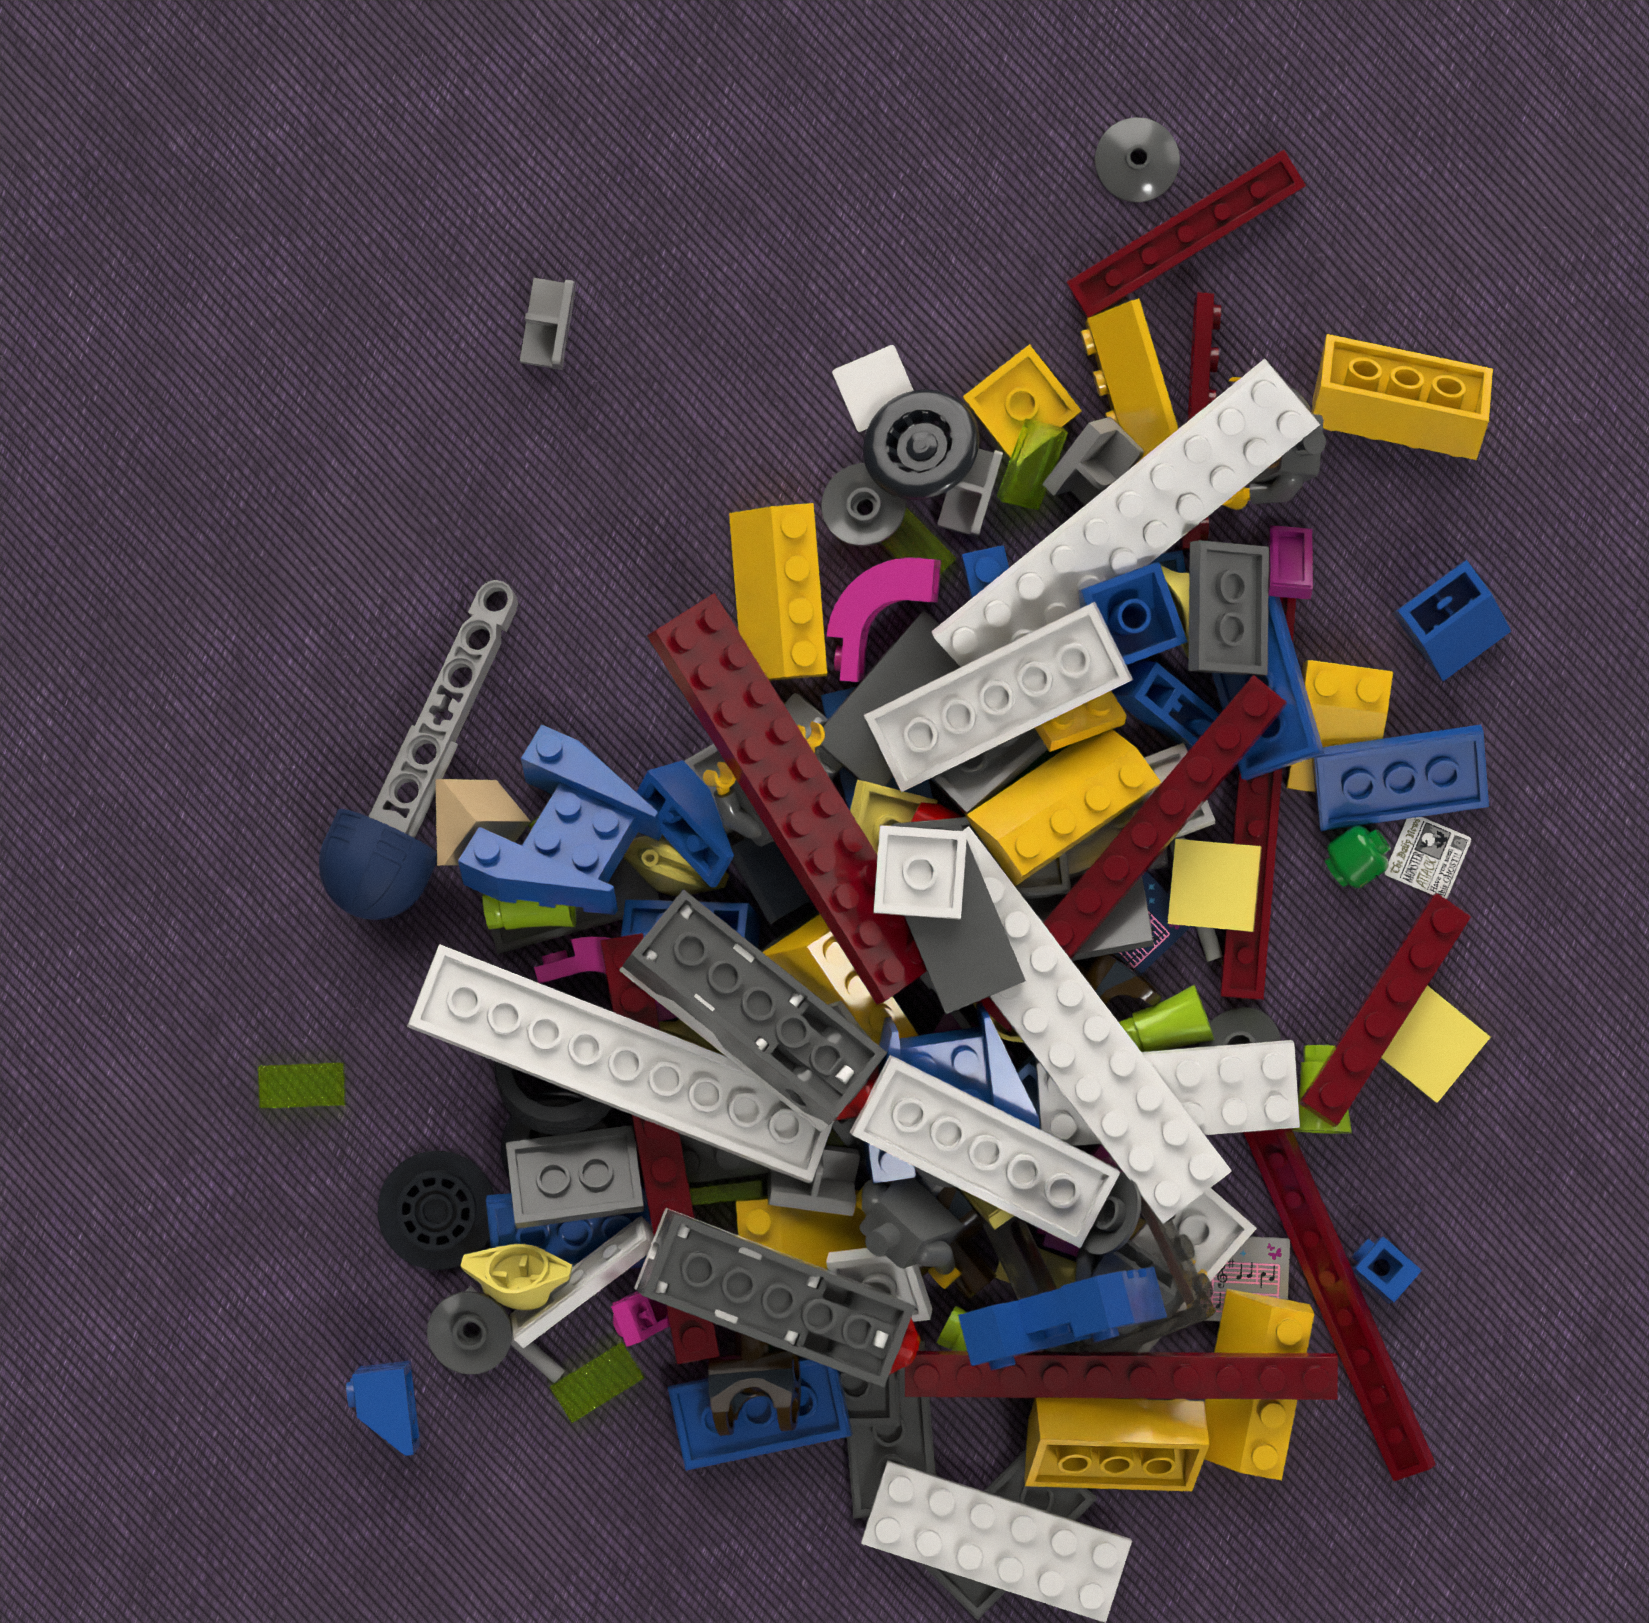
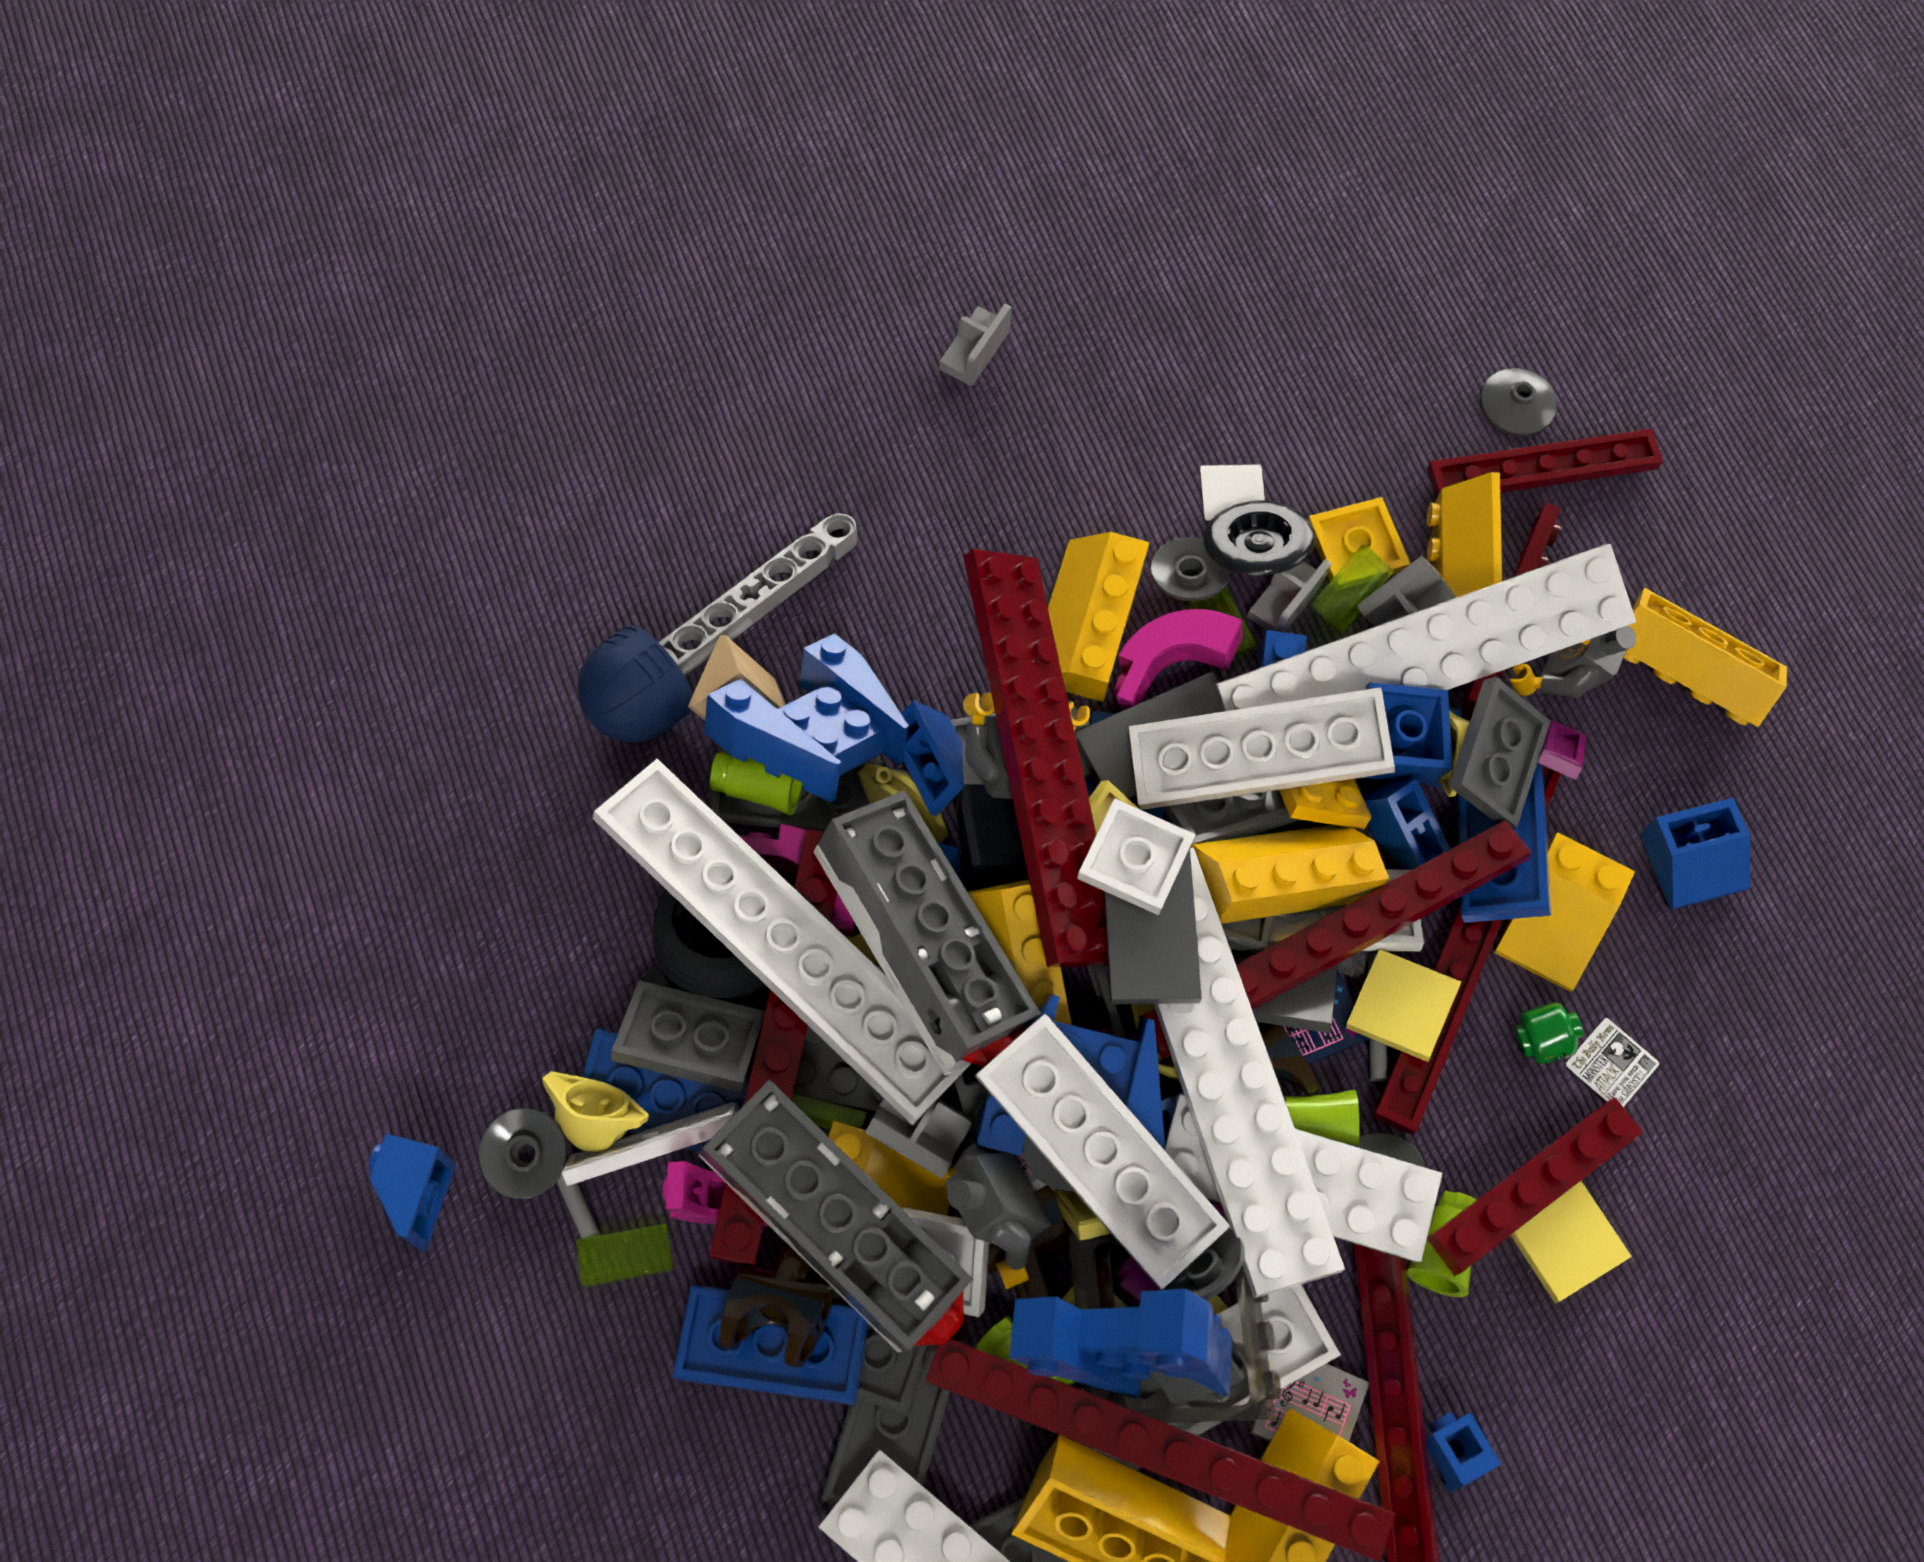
camera: 20 degrees right, 20 degrees down
clear neon green tile [258,1062,346,1108] -> none
black wheel [378,1151,495,1270] -> none
blue tile [1312,725,1489,831] -> none

